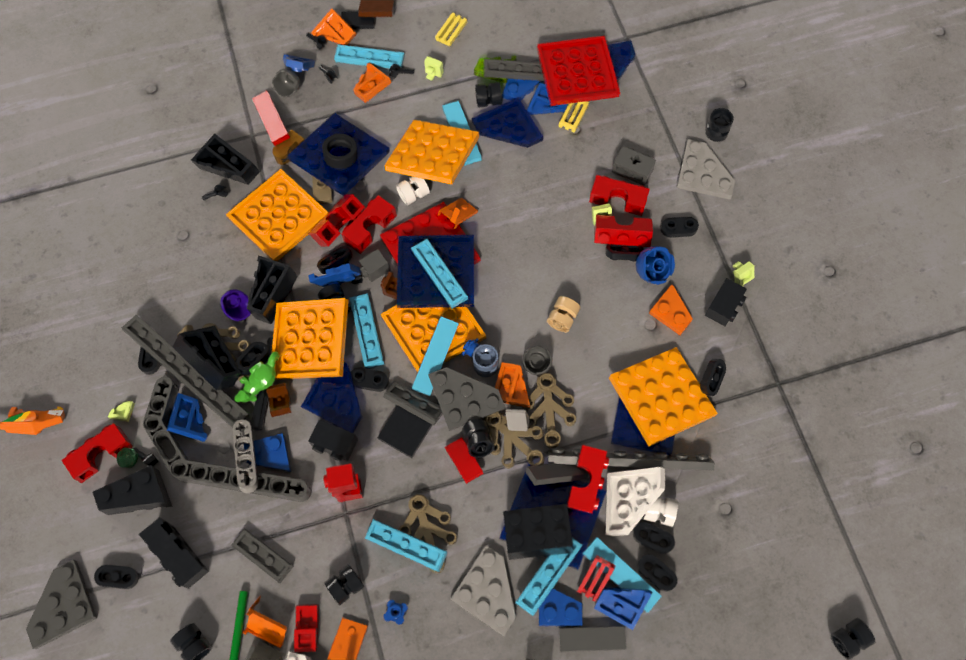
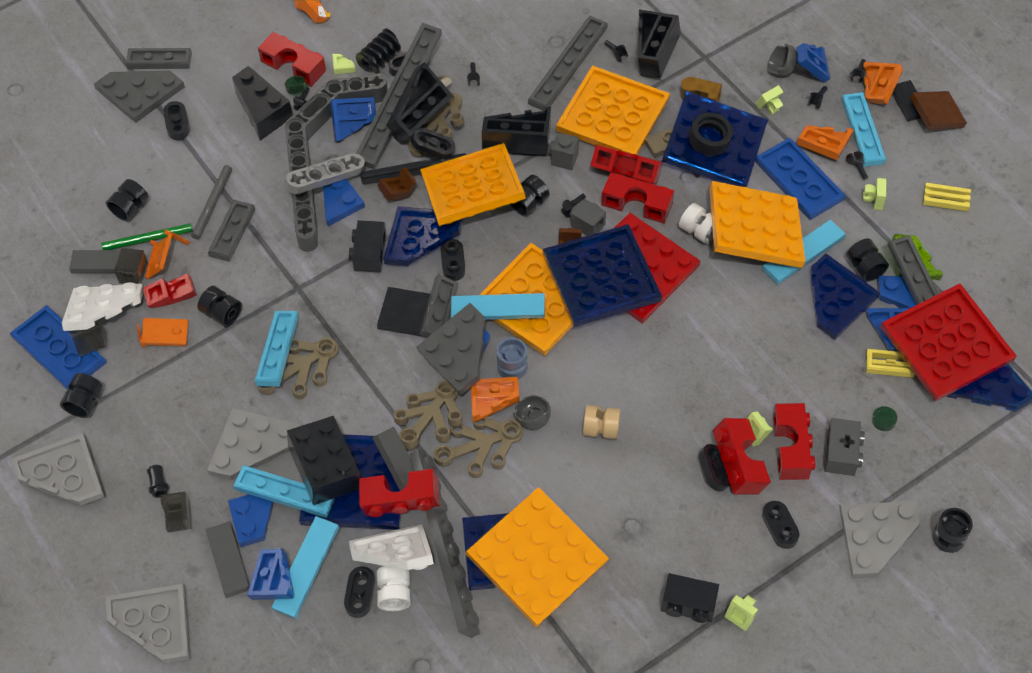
camera: 70 degrees right, 10 degrees down
black wedge [138,517,209,589] -> none
dark purple hair [220,289,251,322] -> none
bright green animal [234,351,280,402] -> none
tile [252,91,290,146] -> none
blue wing [308,263,361,287] -> none
black plate [317,246,353,274] -> none
red arch [323,463,363,502] -> none
medium azure tile [350,293,384,368] -> none
blue plate [383,600,408,625] -> none
medium azure tile [411,239,468,309] -> none
orange piece [437,197,478,229] -> none
red slope [444,437,484,484] -> none
blue plate [462,338,480,357] -> none
black wheel [462,419,495,458] -> none
light grey slope [505,409,530,431] -> none
tile [577,555,616,602] -> none
blue cylinder [636,246,675,285] -> none
black plate [638,554,677,592] -> none
orange wing [649,284,693,336] -> none
black plate [700,359,726,396] -> none
none -> dark grey tile [126,48,192,69]
none -> dark grey bar [191,165,232,239]
none -> black piece [355,28,401,72]
none -> black hand [467,62,480,86]
none -> dark grey tile [528,15,608,111]
none -> dark grey brick [548,133,579,170]
none -> yellowish green tile [755,85,783,114]
none -> blue tile [755,138,846,220]
none -> clear green tile [872,406,897,431]

